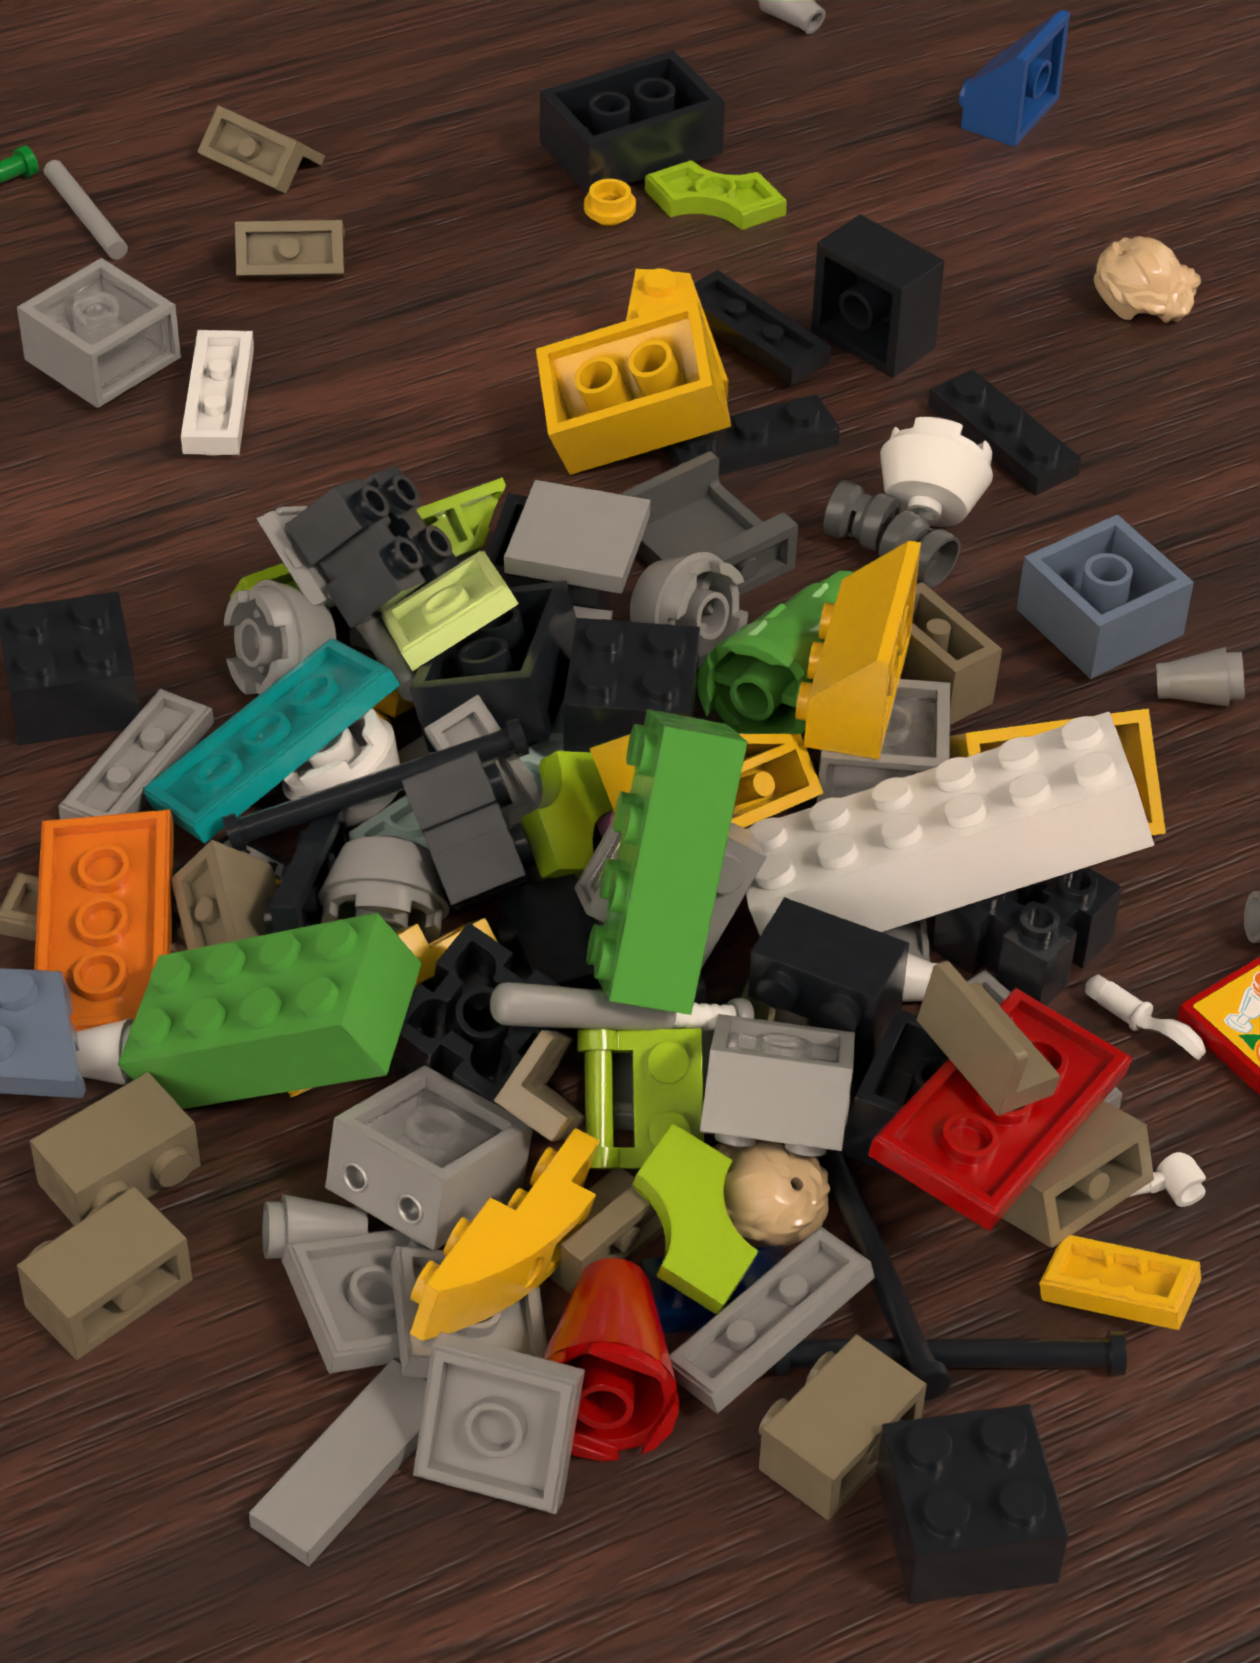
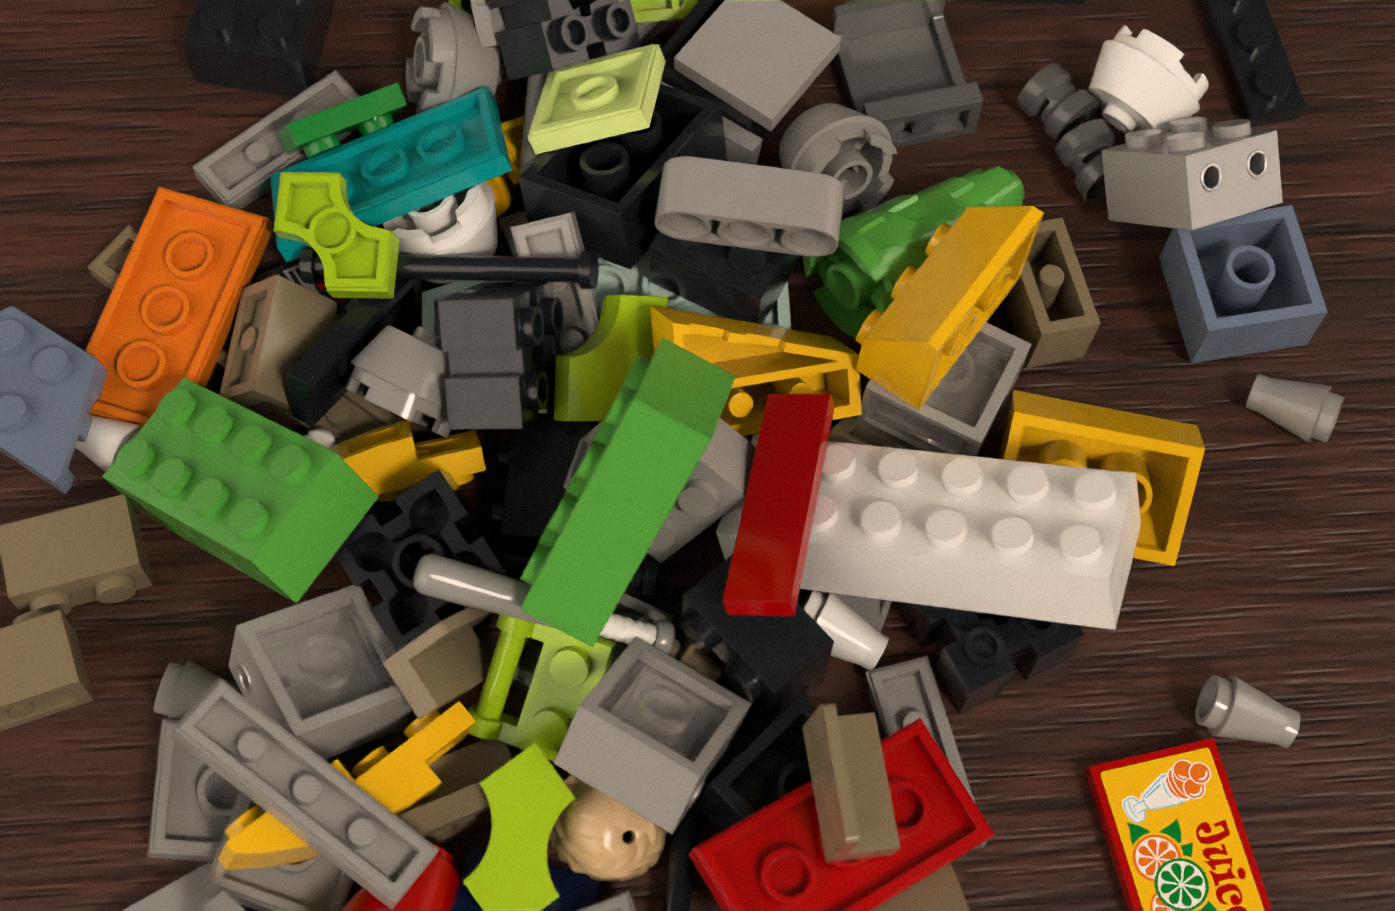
camera: 20 degrees right, 20 degrees up
white piece [1085,974,1206,1060] -> none
none -> light grey tile [172,678,439,910]
none -> lime tile [273,172,400,299]
none -> green plate [278,82,407,158]
none -> light grey beam [654,156,845,257]
none -> red tile [723,394,834,616]
none -> light grey piece [1101,117,1283,230]

